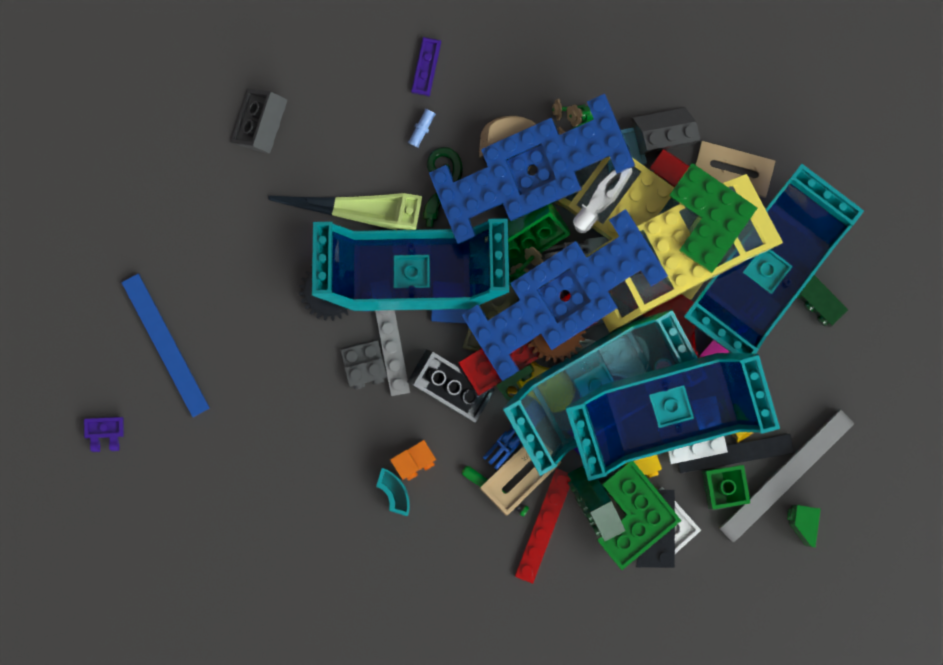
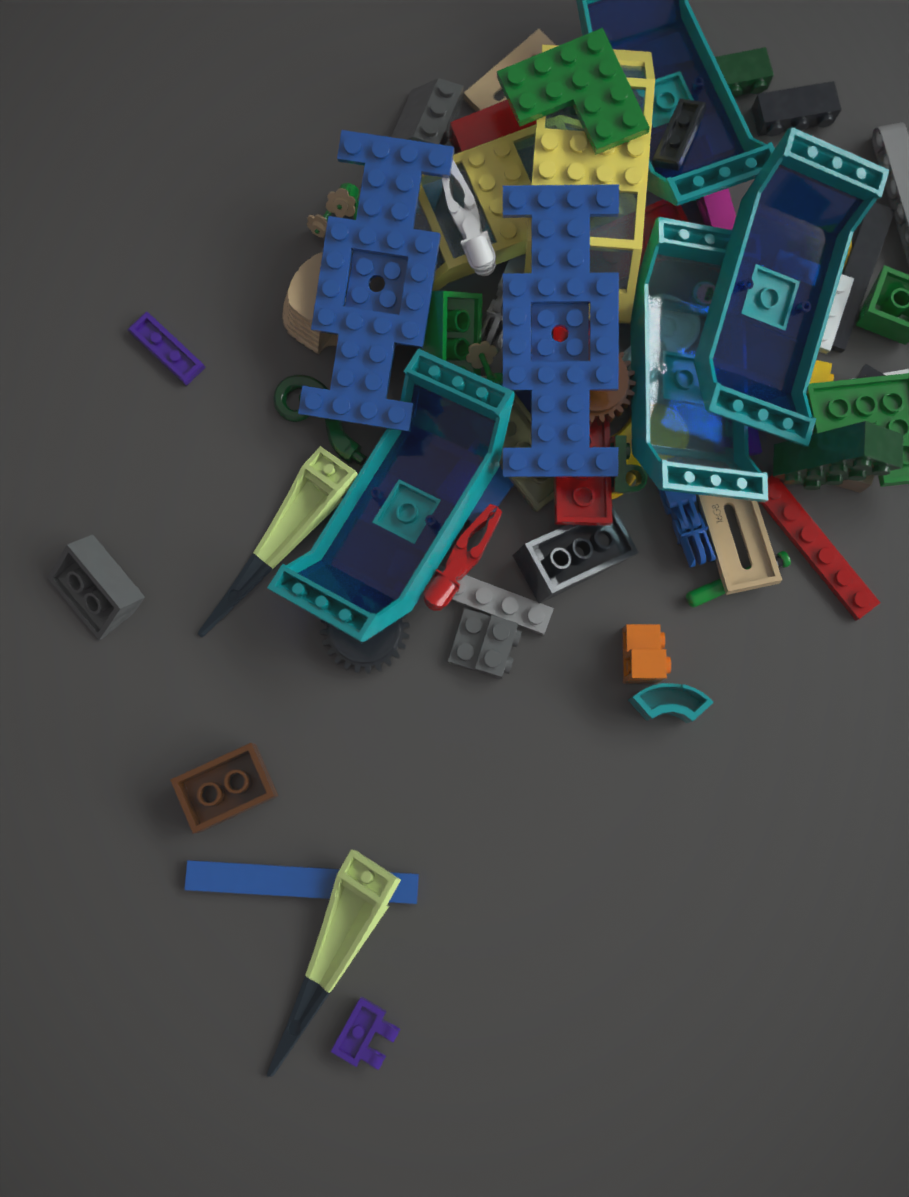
camera: 65 degrees left, 5 degrees down
light blue pin [408,109,436,148] -> none
none -> reddish brown brick [170,743,279,834]
none -> yellowish green plate [267,849,401,1077]
none -> red arm [424,504,502,611]
none -> black tile [652,98,706,171]
none -> black brick [751,81,842,137]

